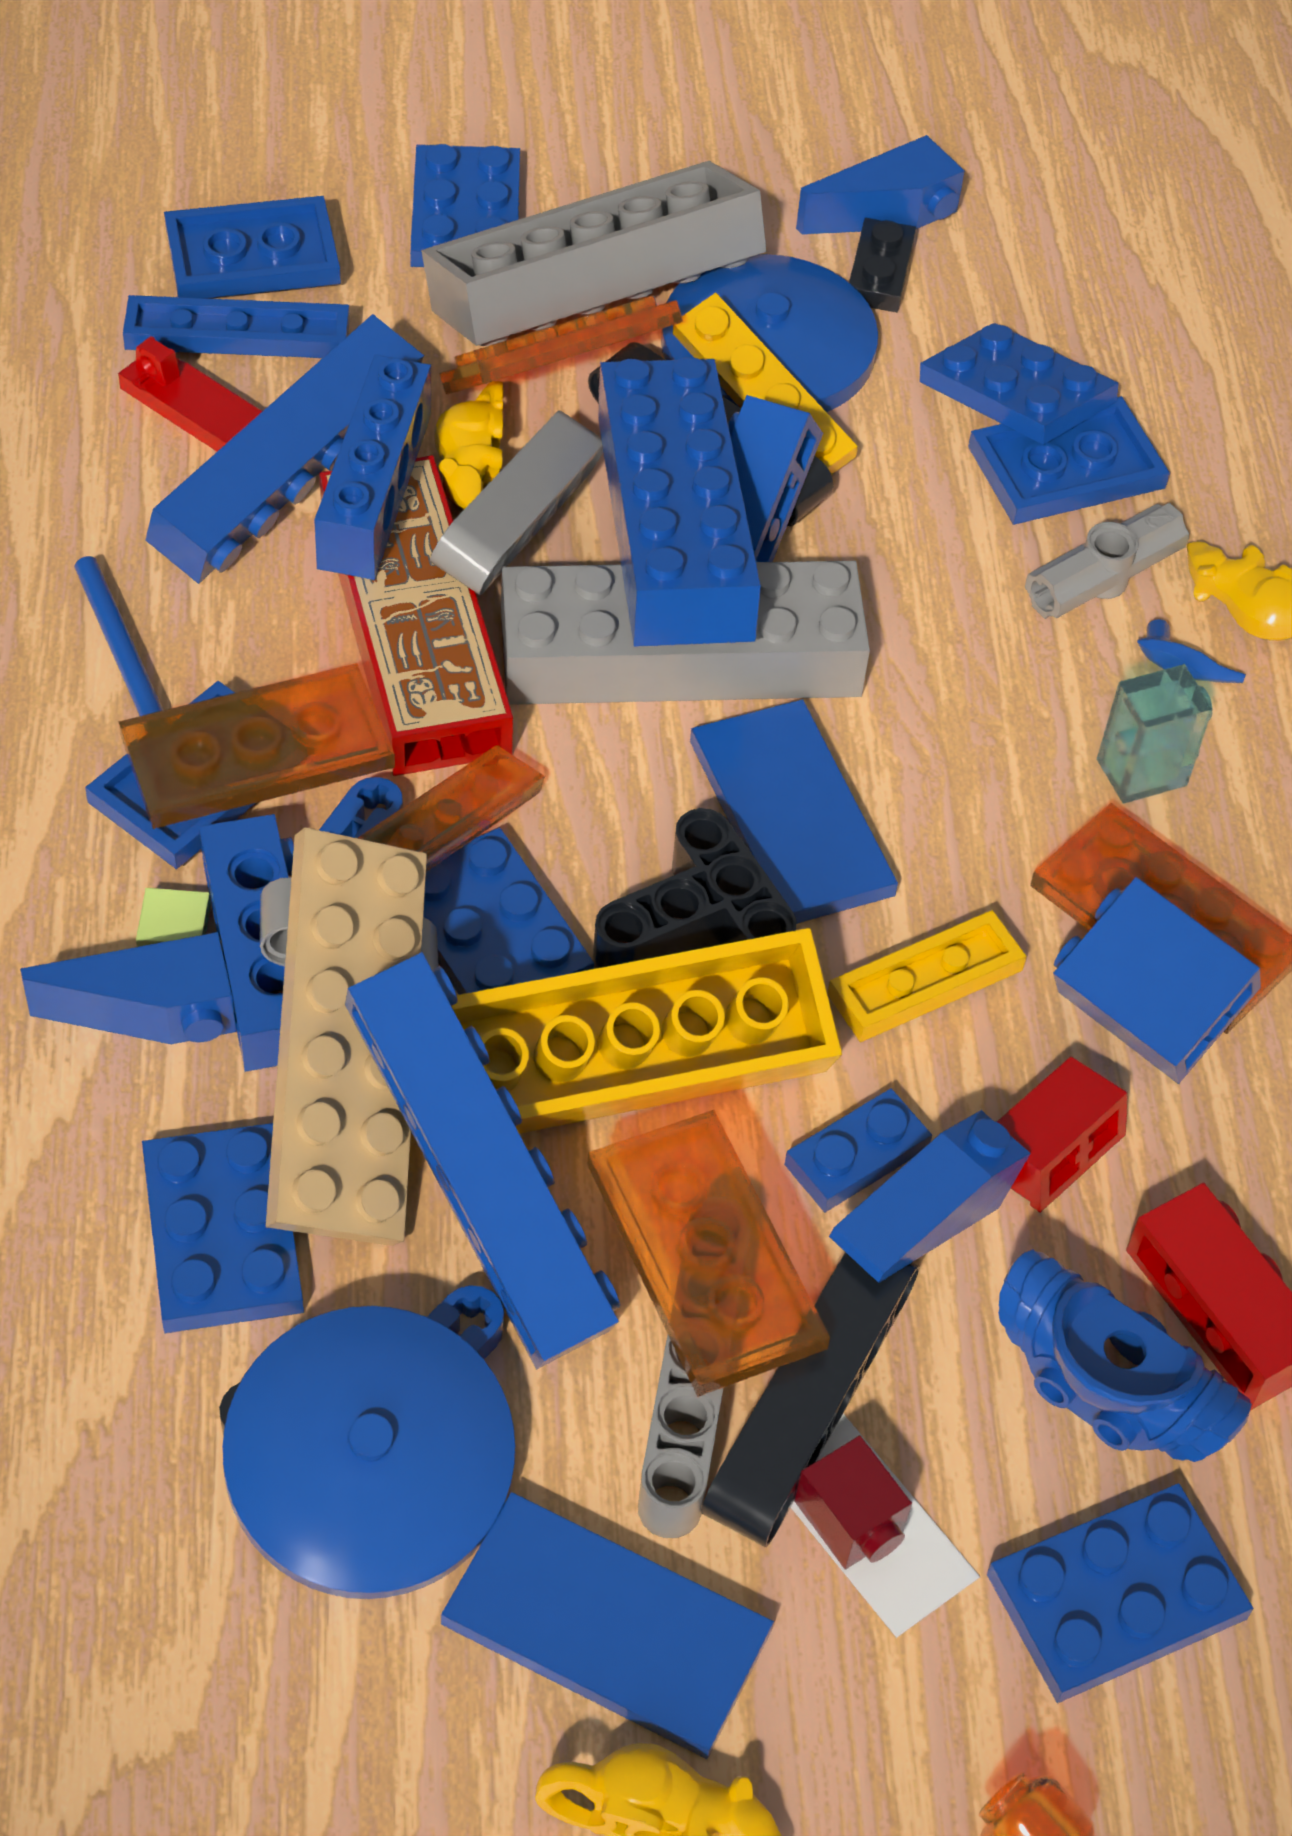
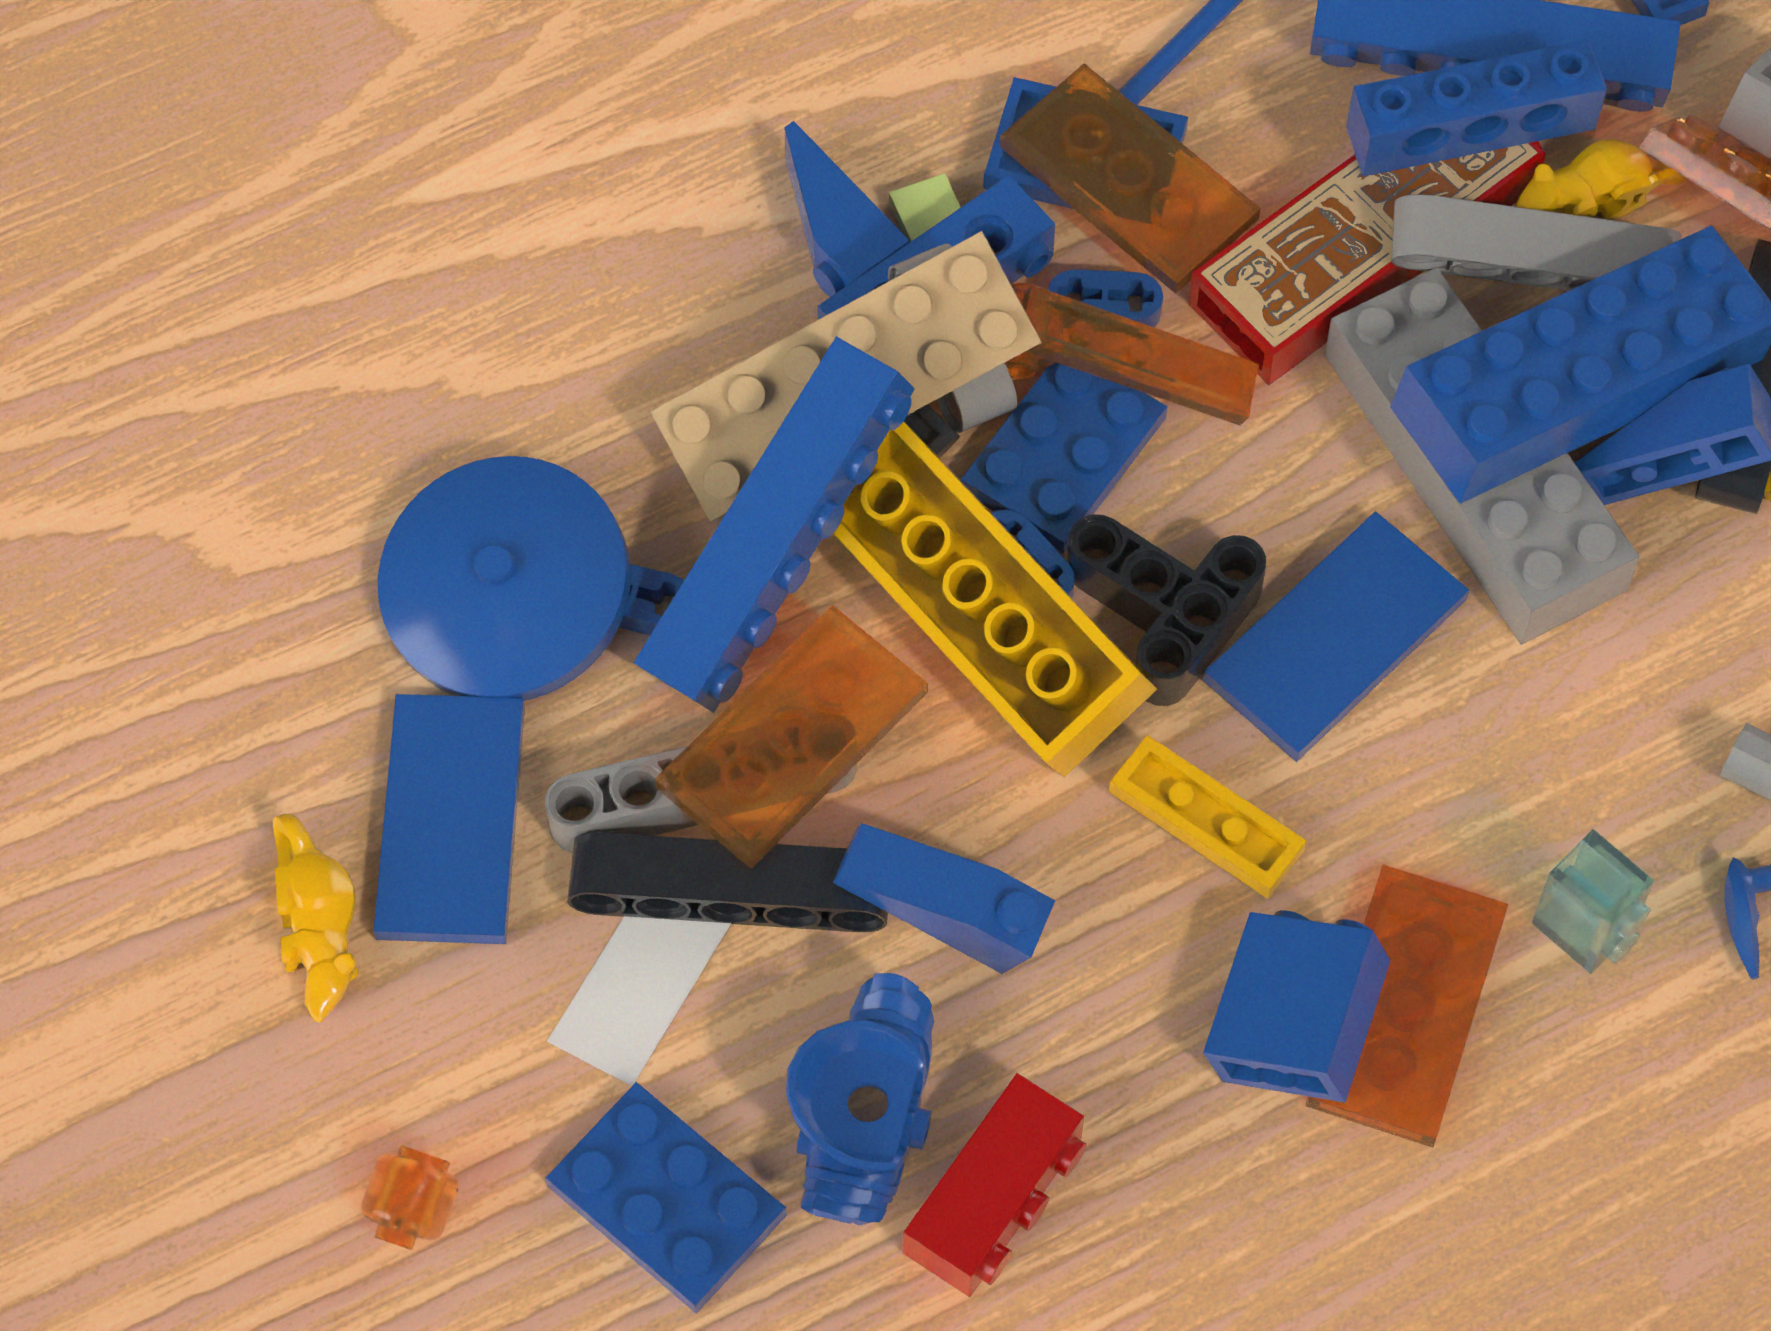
camera: 70 degrees right, 10 degrees up
blue plate [142,1123,304,1334] -> none
blue plate [784,1088,932,1213] -> none
dark red brick [794,1435,912,1570] -> none
red hinge [997,1056,1128,1213] -> none

